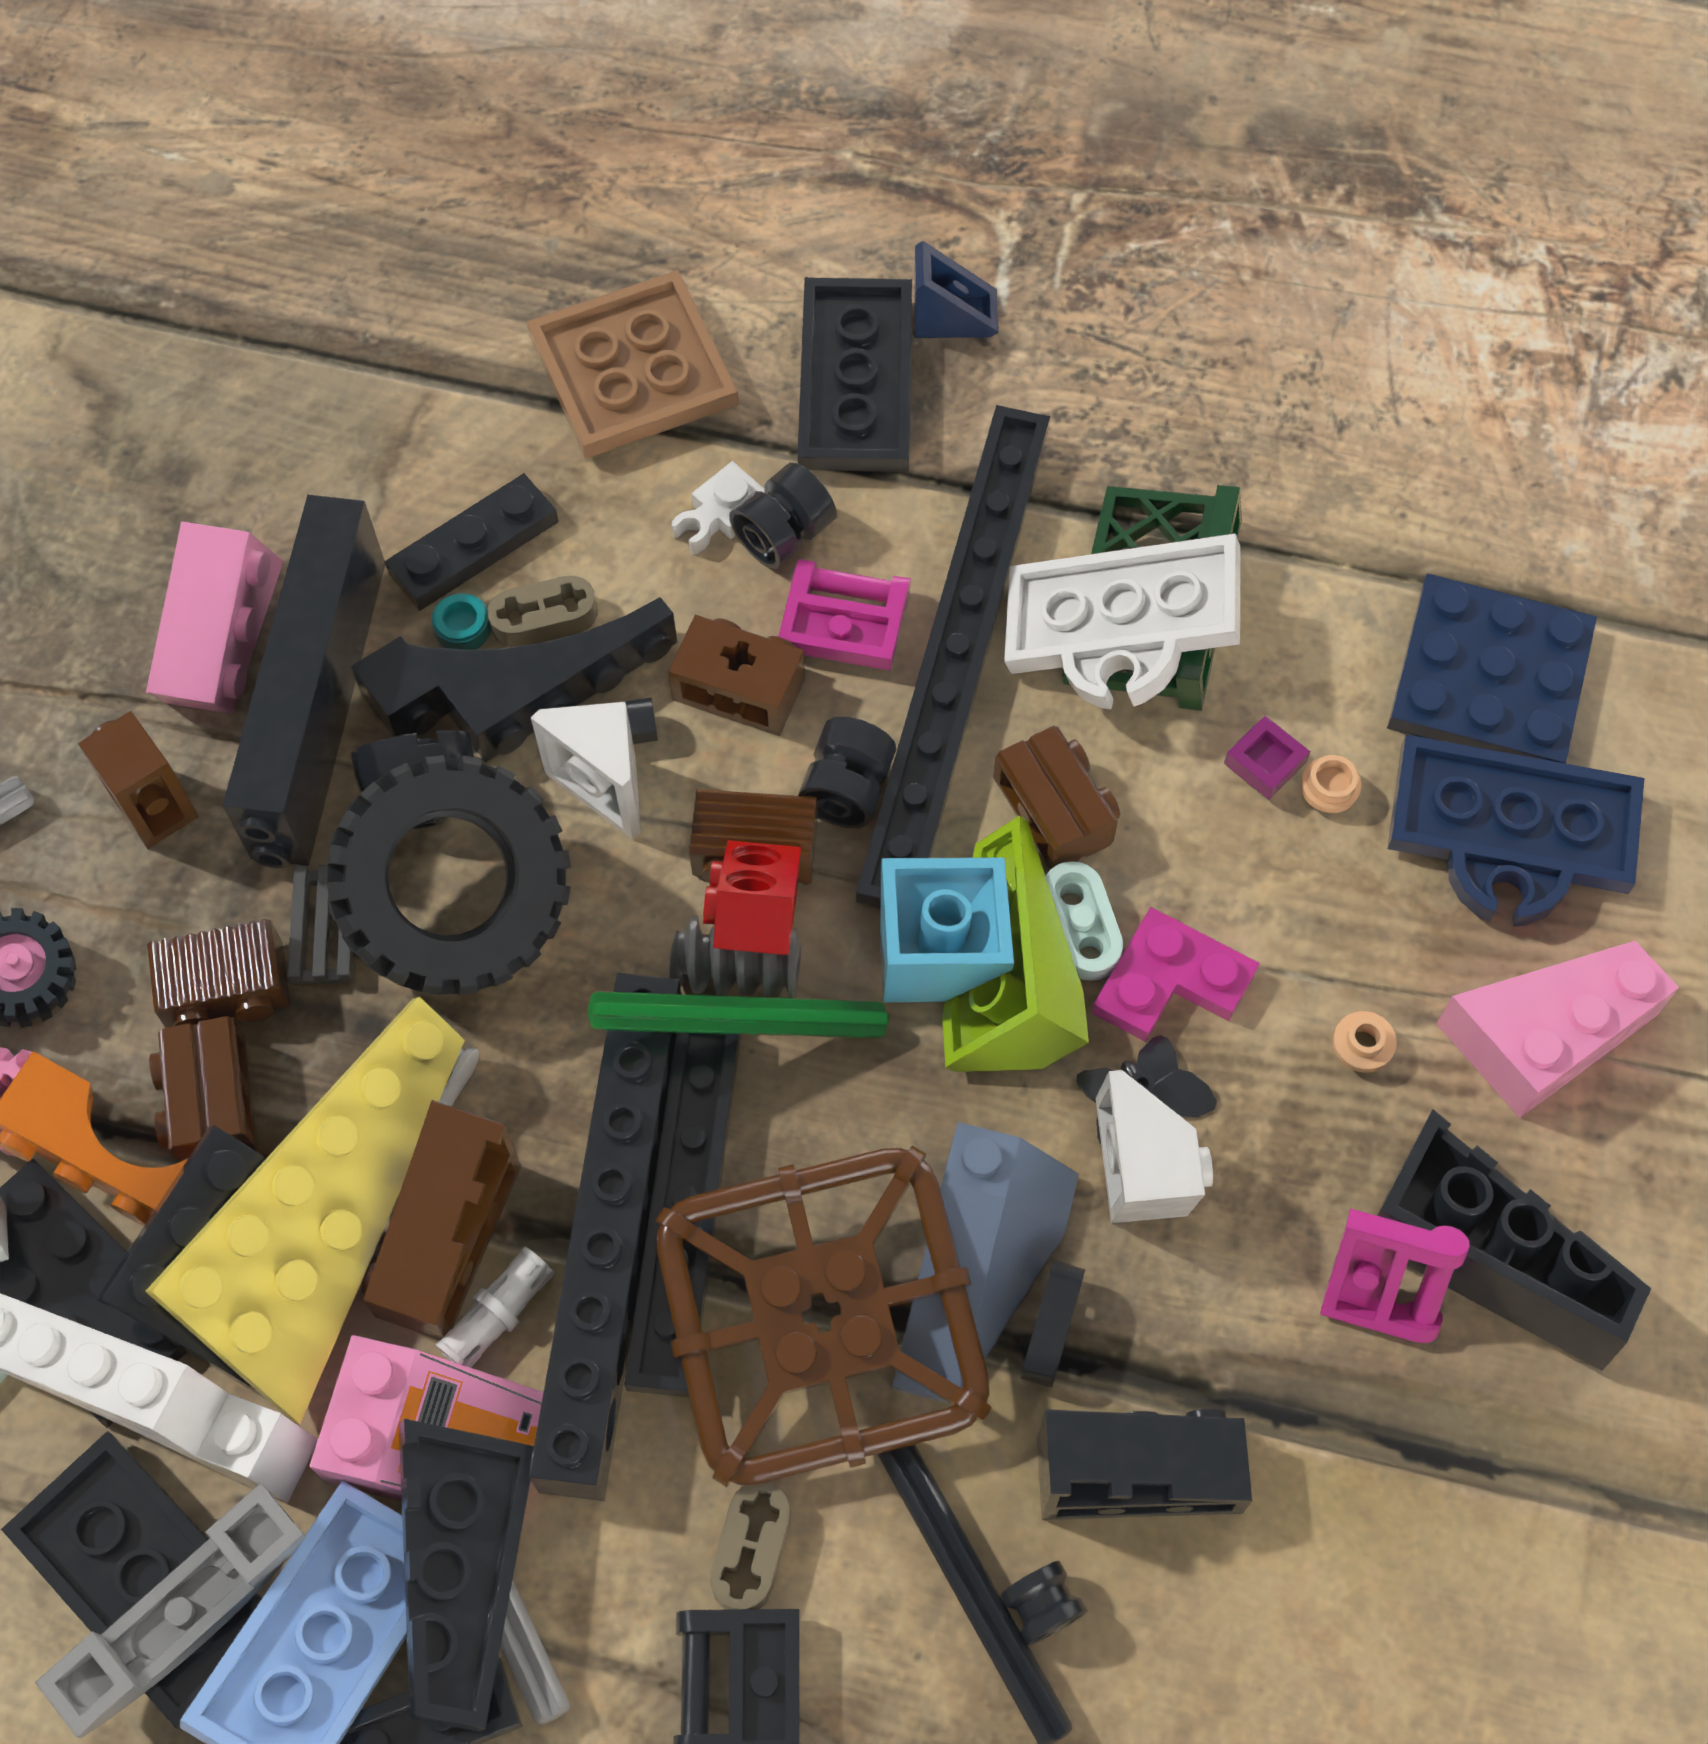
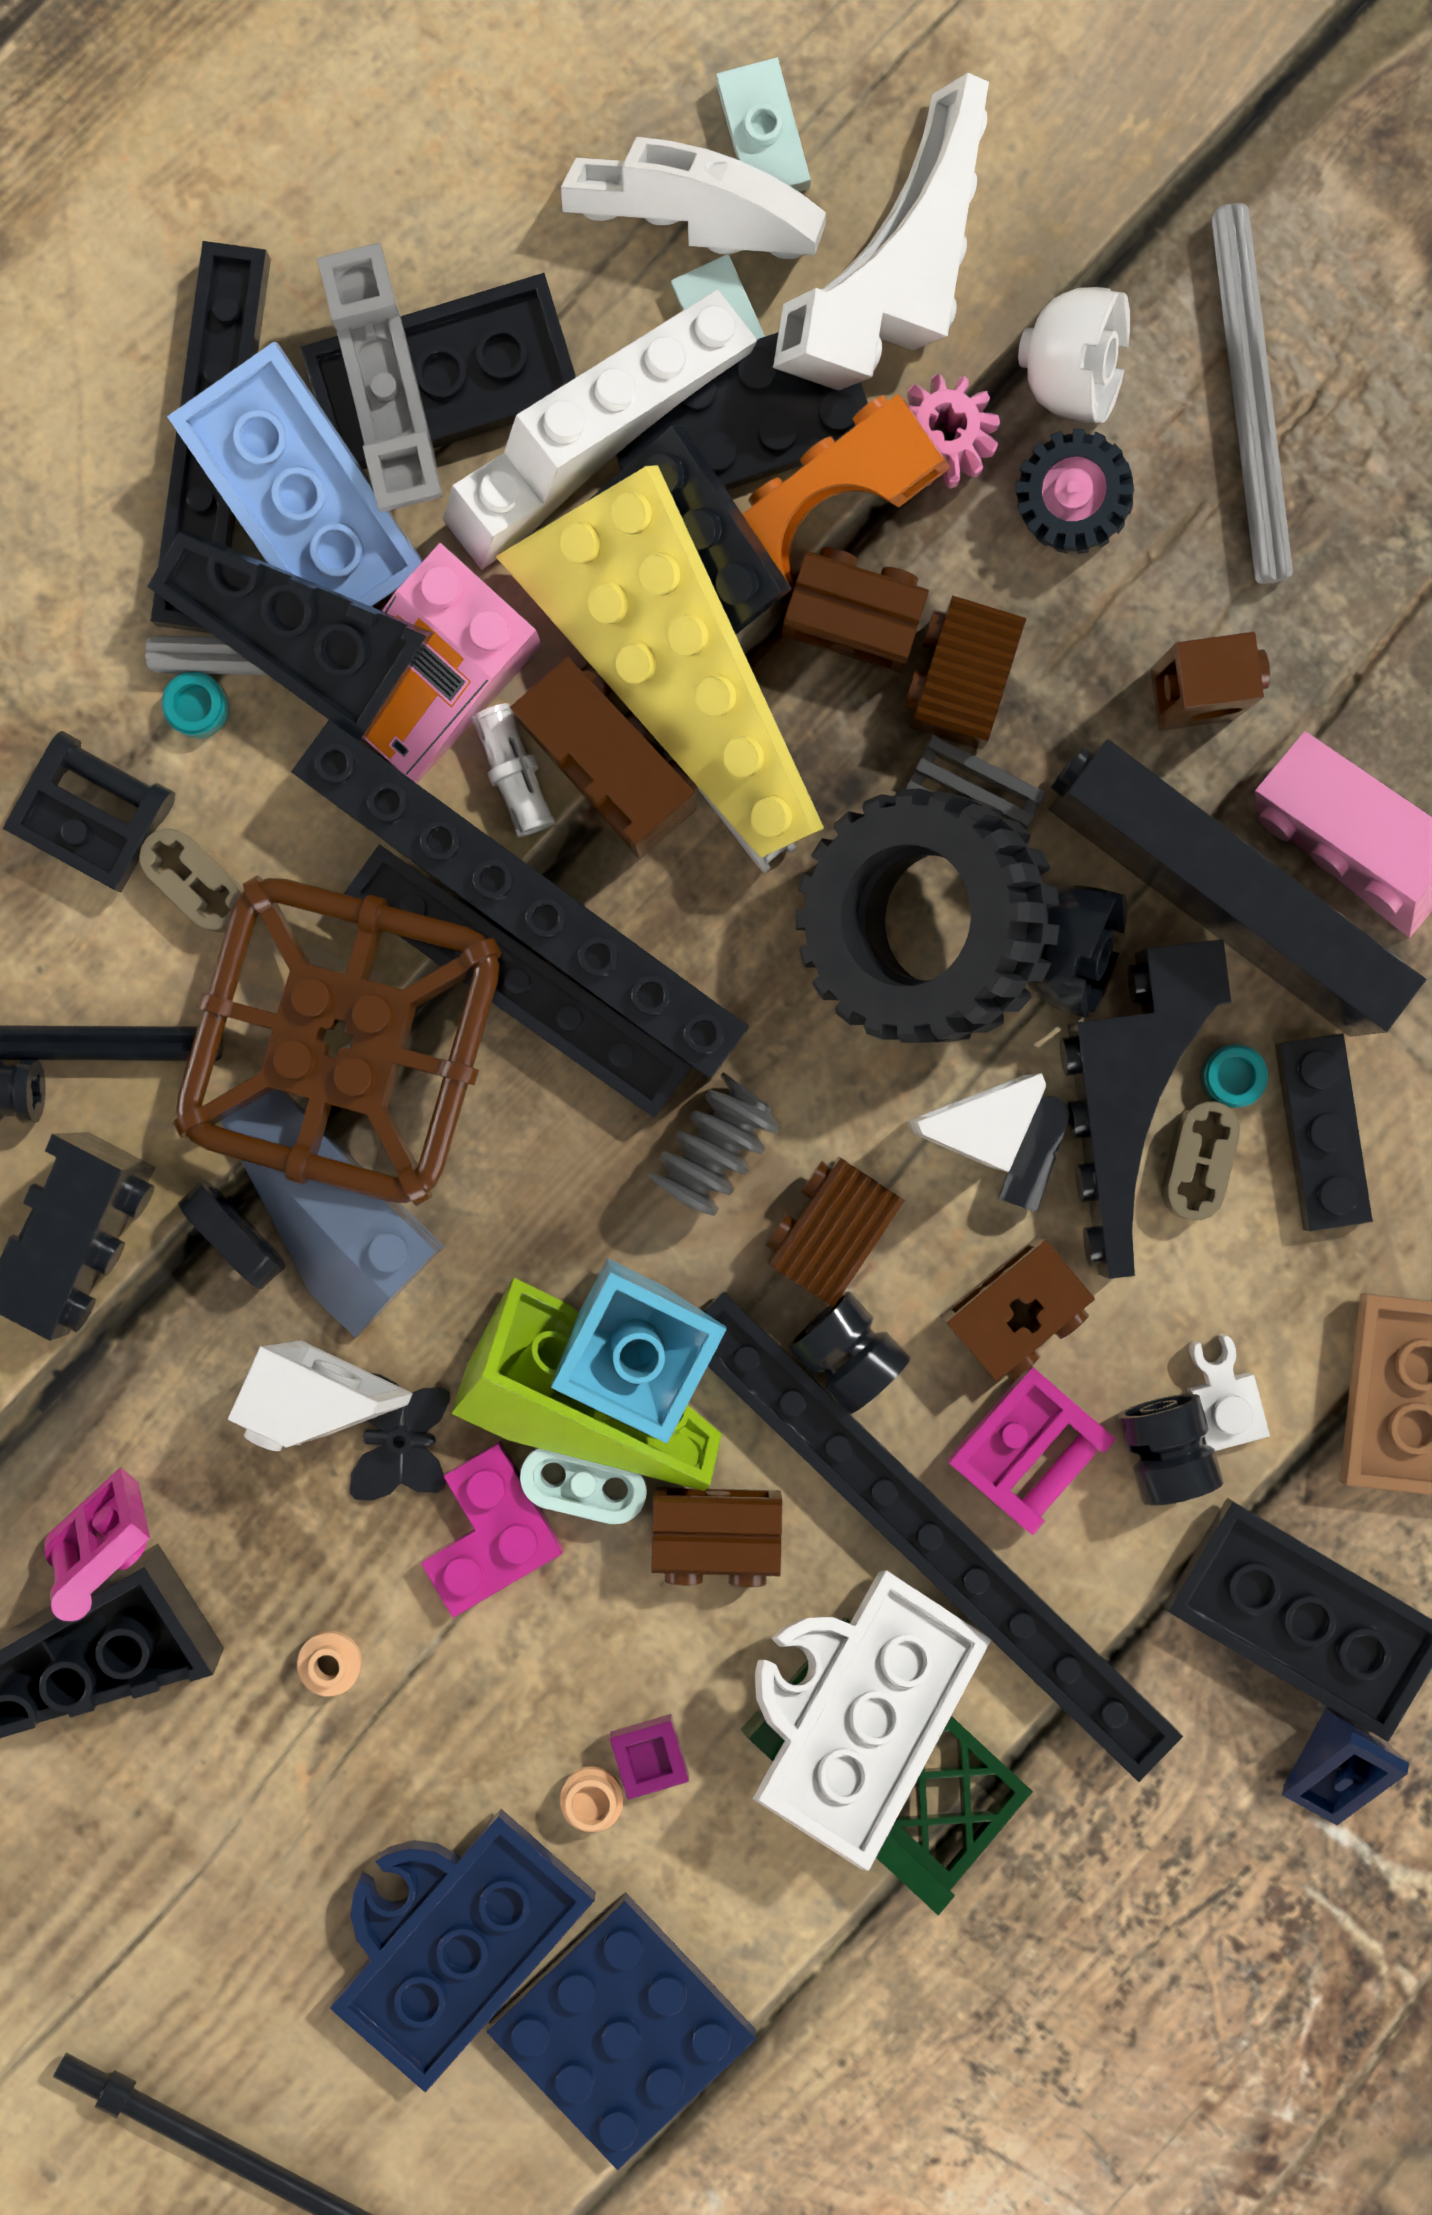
camera: 115 degrees right, 25 degrees up
green axle [587,991,889,1038] -> none
red brick [703,840,801,955] -> none
bright pink wedge [1437,941,1679,1118] -> none
none -> teal tile [161,672,230,739]

